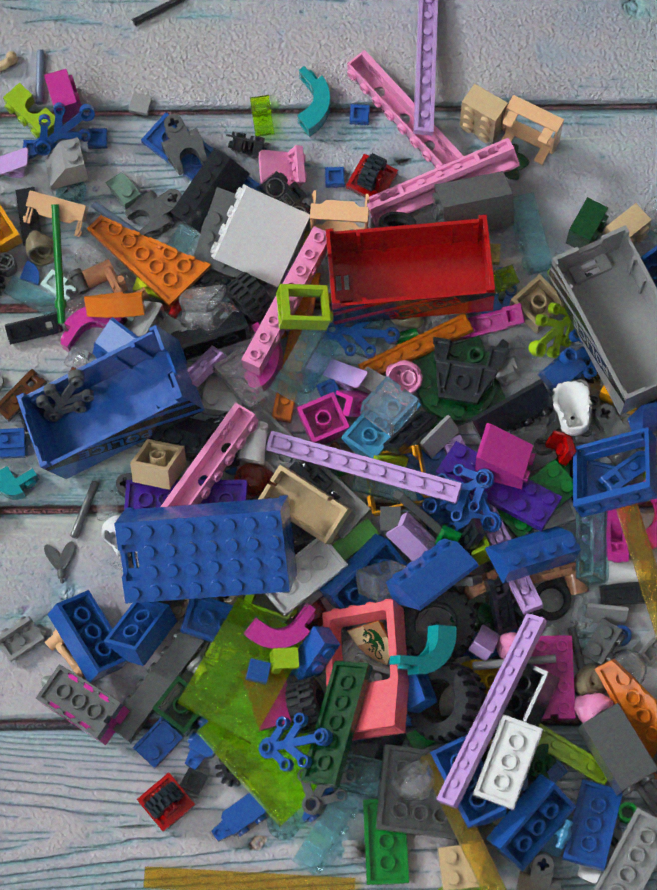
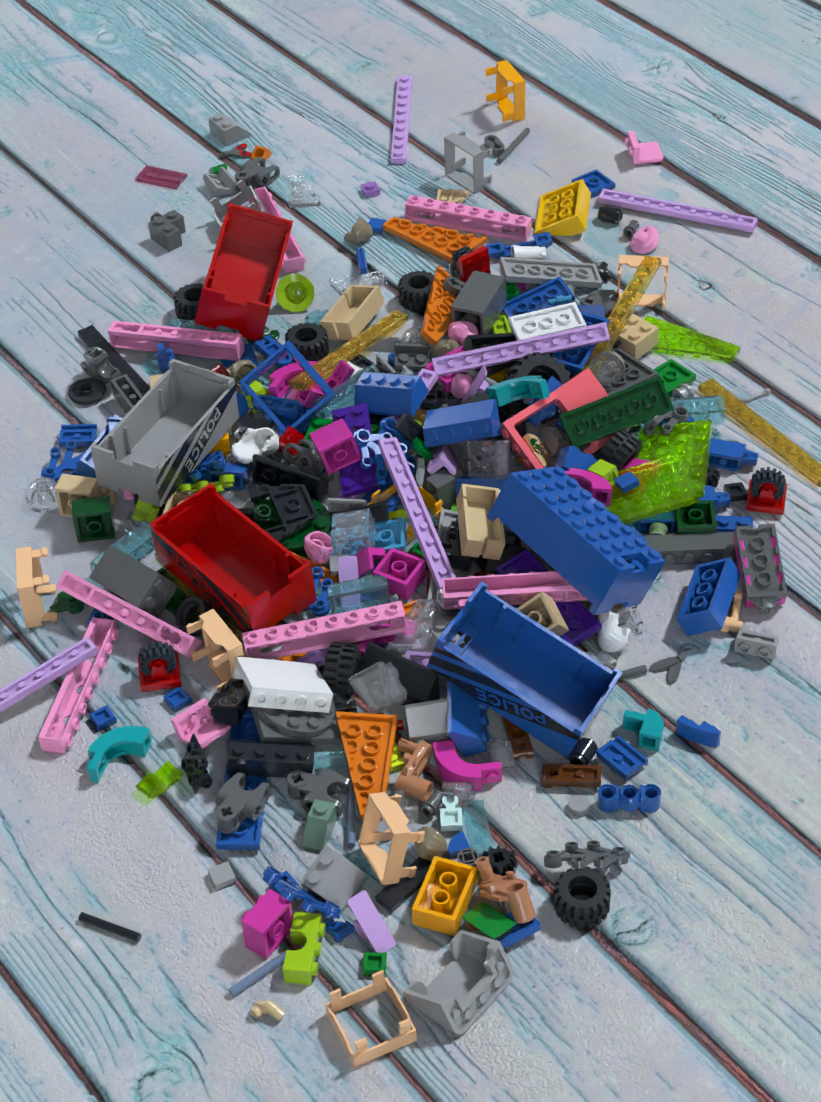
camera: 130 degrees left, 30 degrees down
black plate [5,312,64,345] -> none
dark grey plant [36,369,94,422] -> none
green bar [51,204,67,324] -> none
orange slope [84,292,146,318] -> none
blue slope [104,601,177,666] -> none
blue plant [259,713,333,772] -> none
lime window [276,284,333,330] -> none
tan brick [460,83,508,144] -> none

